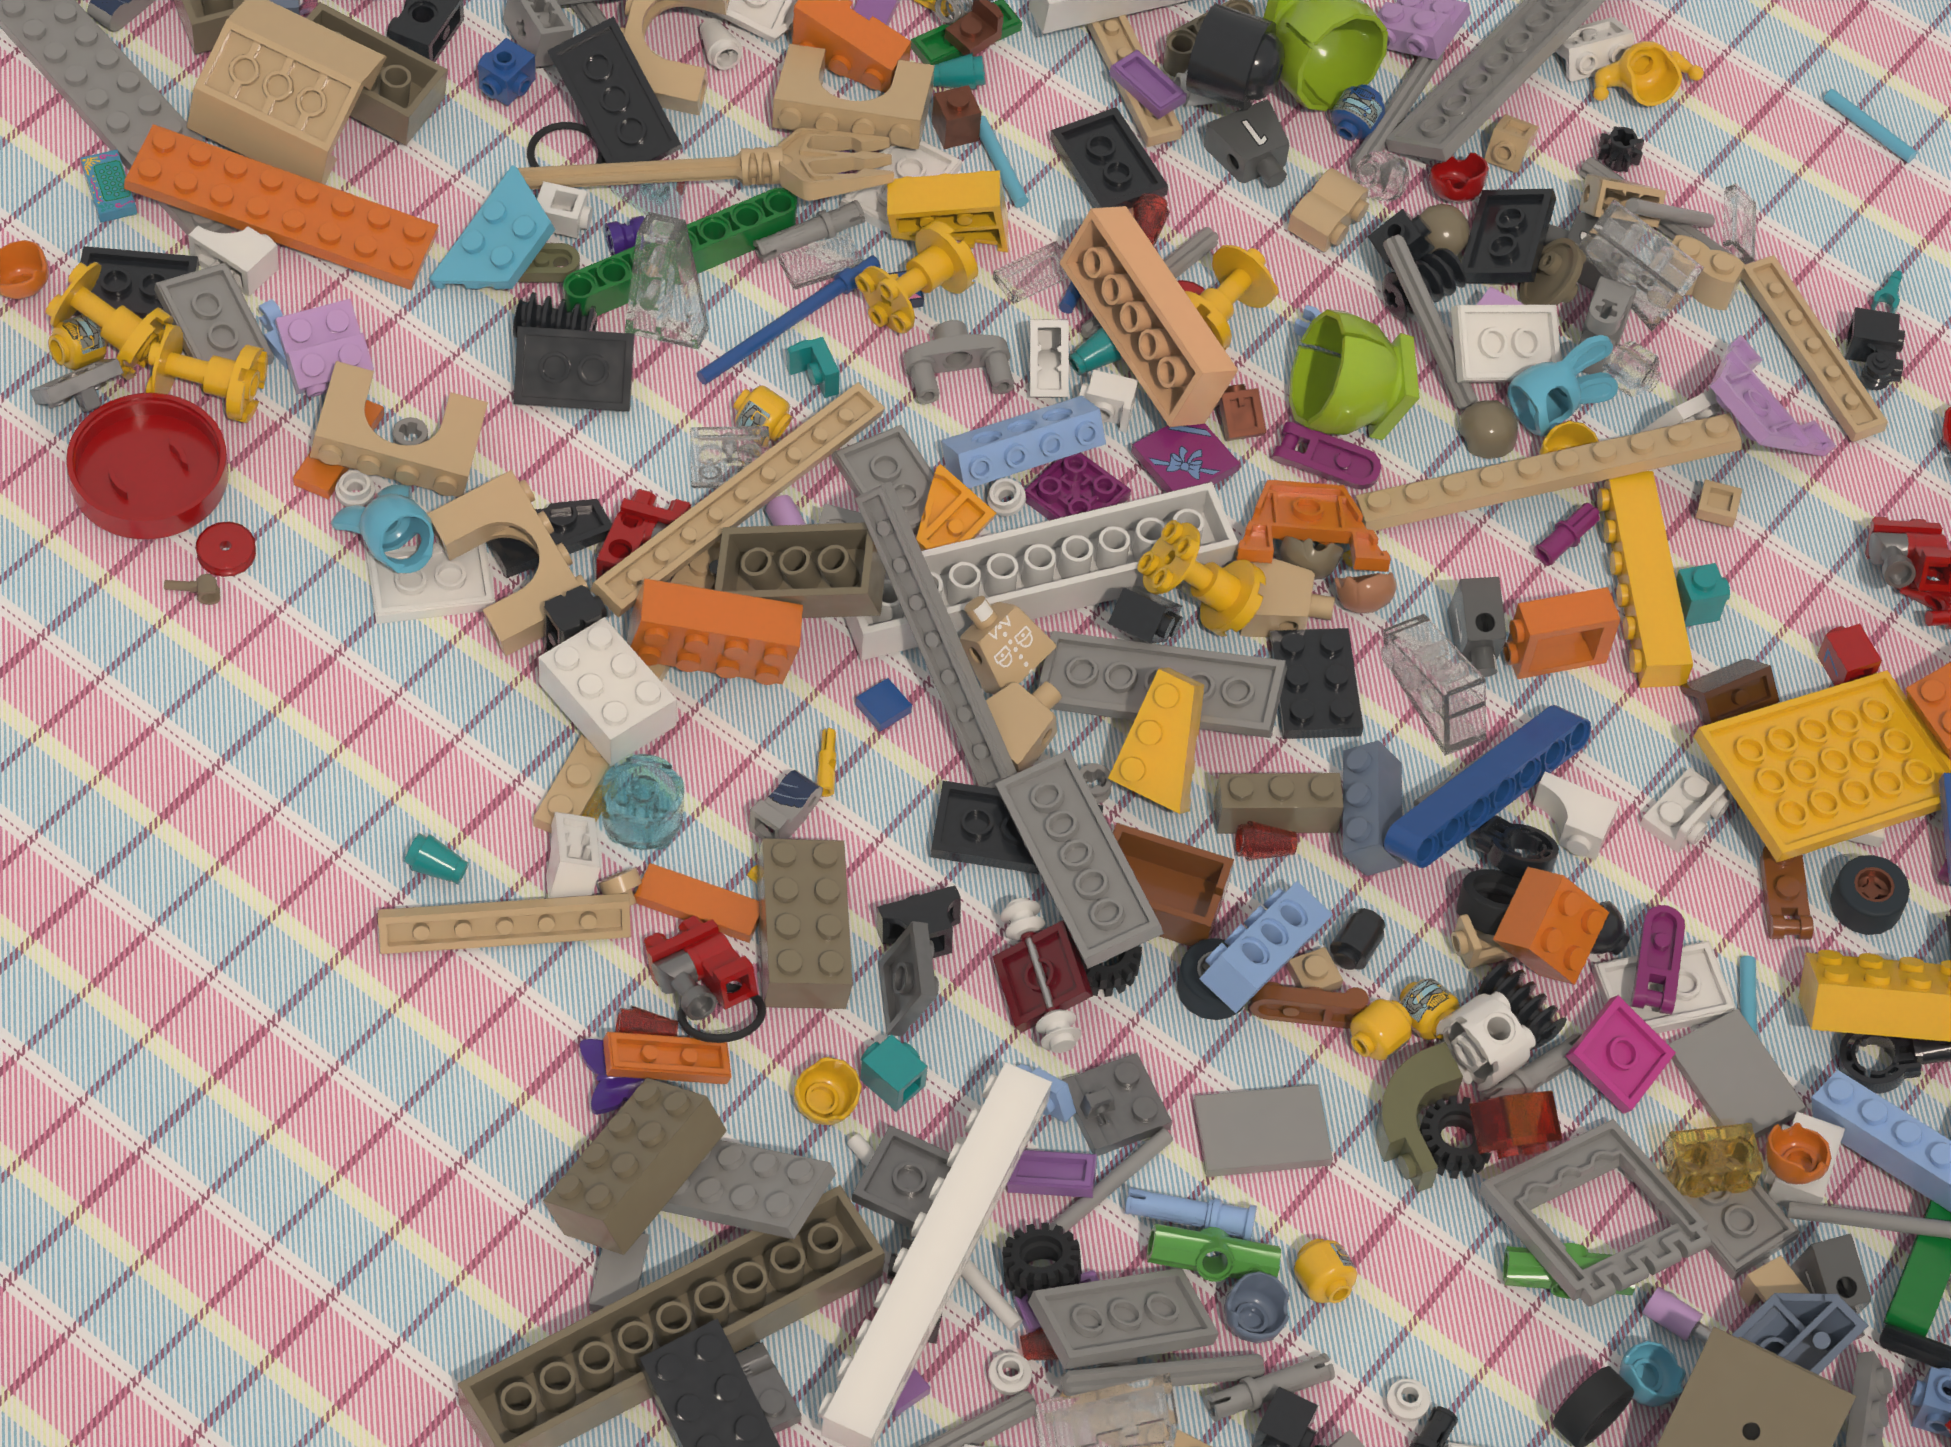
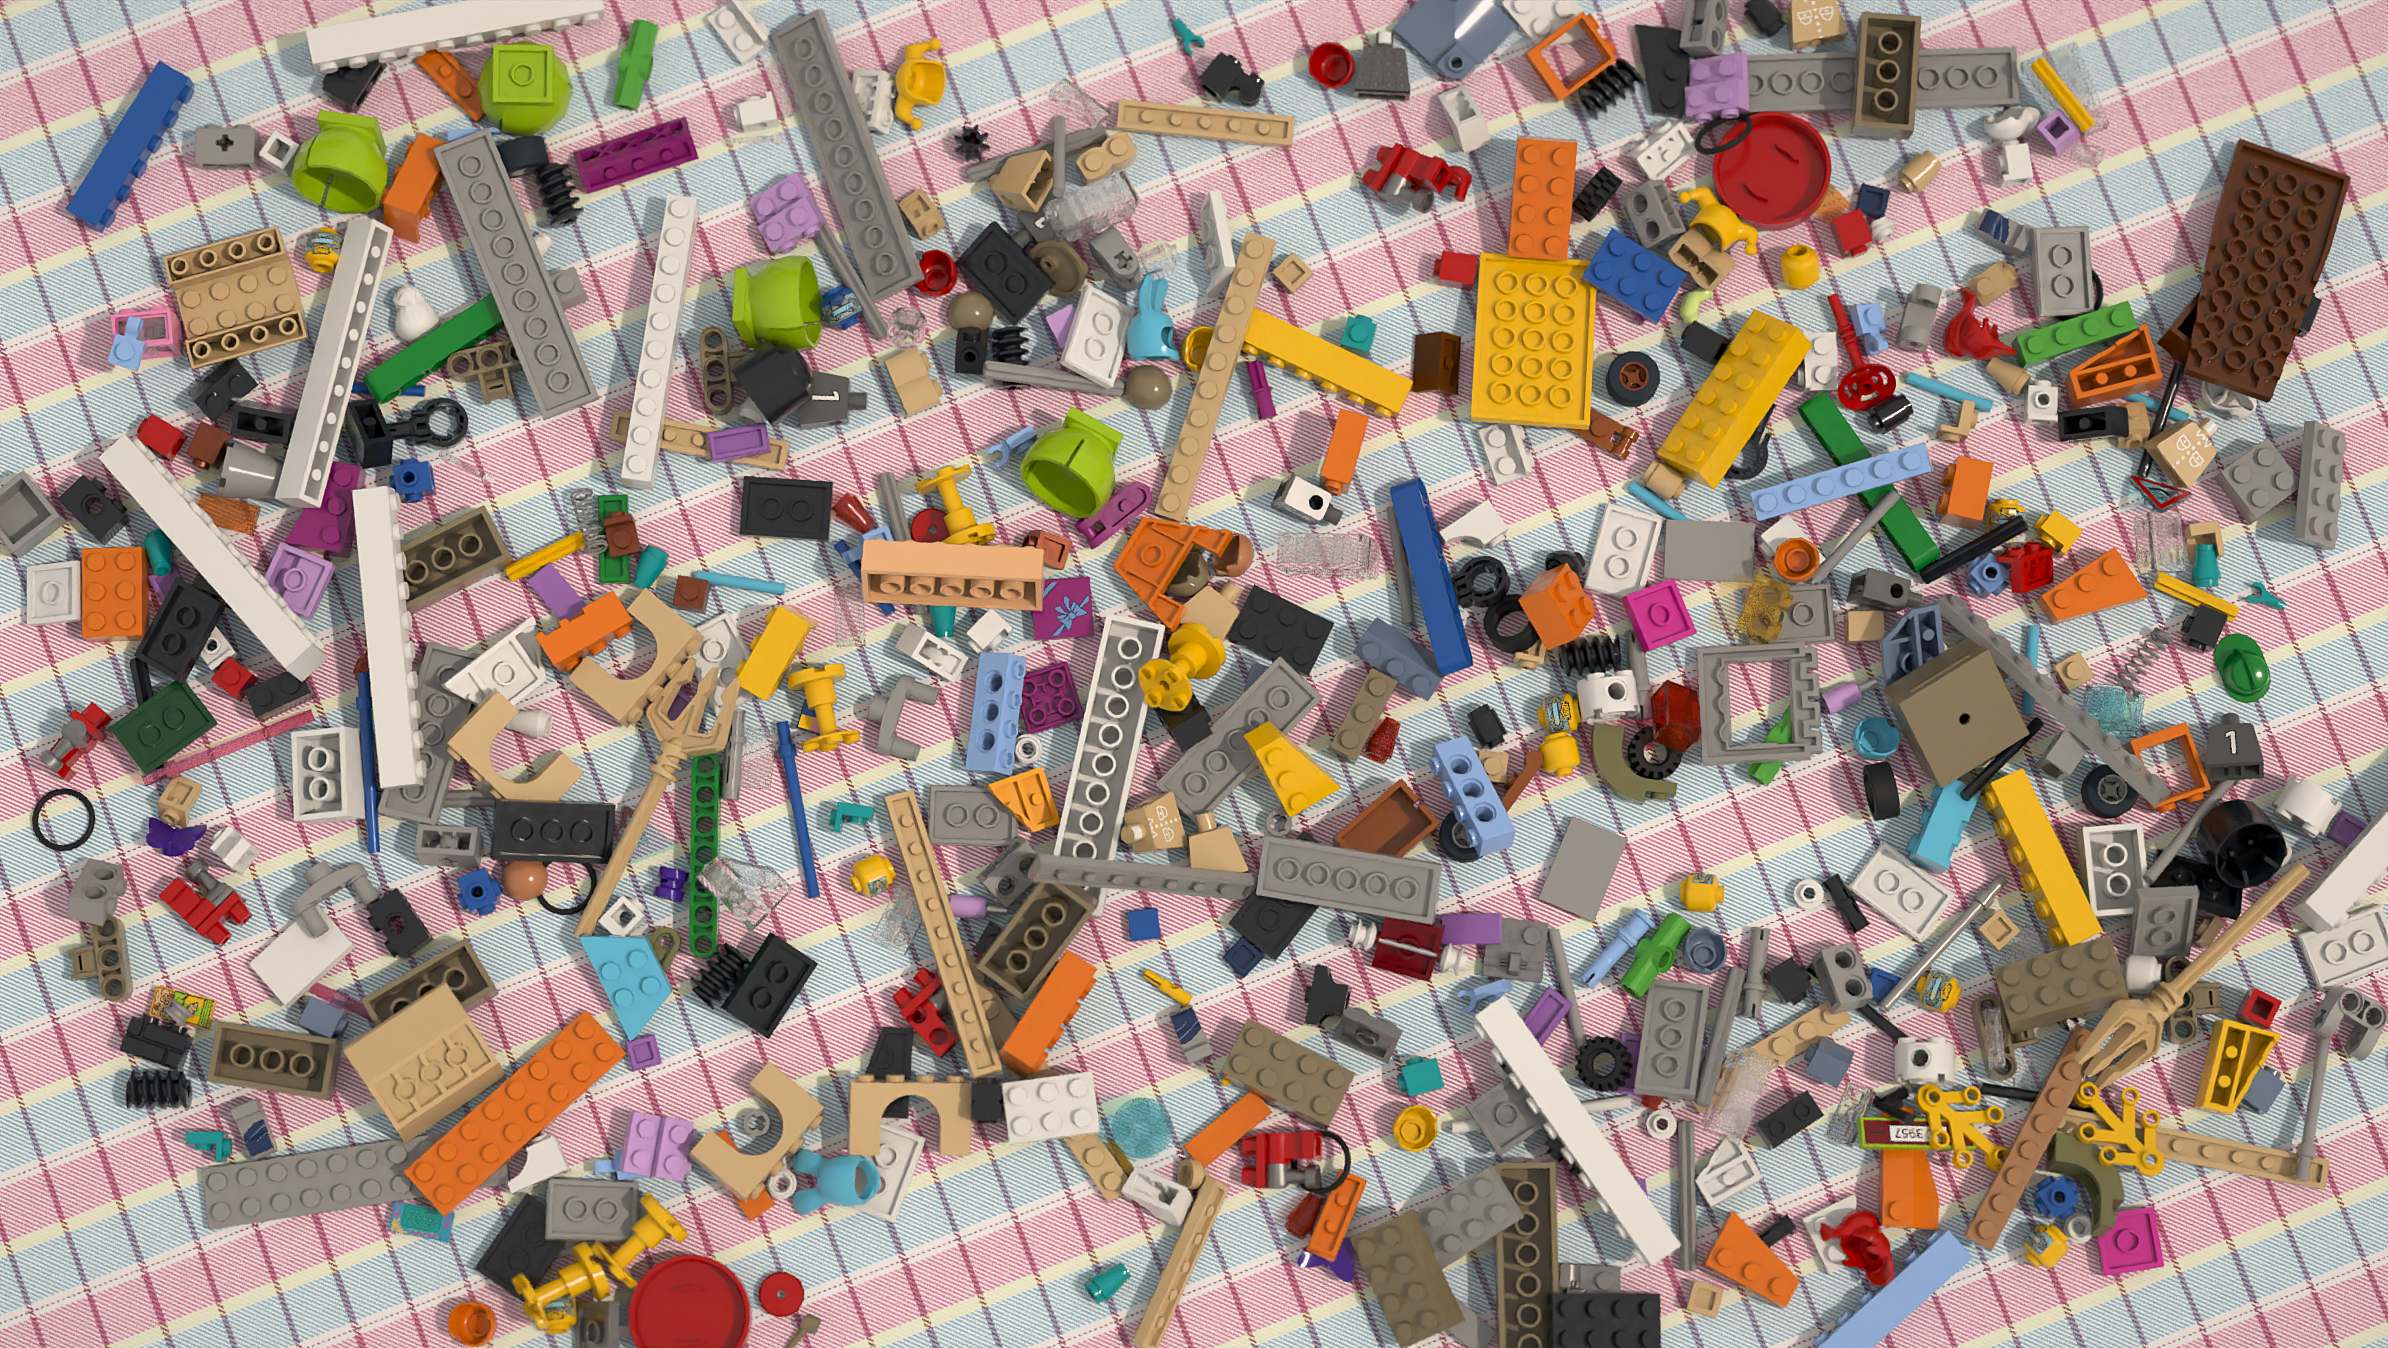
camera: 55 degrees left, 25 degrees up
magenta plate [1630,905,1685,1015] -> none
lavender wing [1710,335,1836,456] -> none
none -> nougat hair [502,861,548,901]
none -> medium lavender tile [625,1034,663,1072]
none -> dark blue tile [1222,936,1264,979]
none -> medium lavender tile [1442,913,1502,946]
none -> tan brick [1641,460,1687,501]

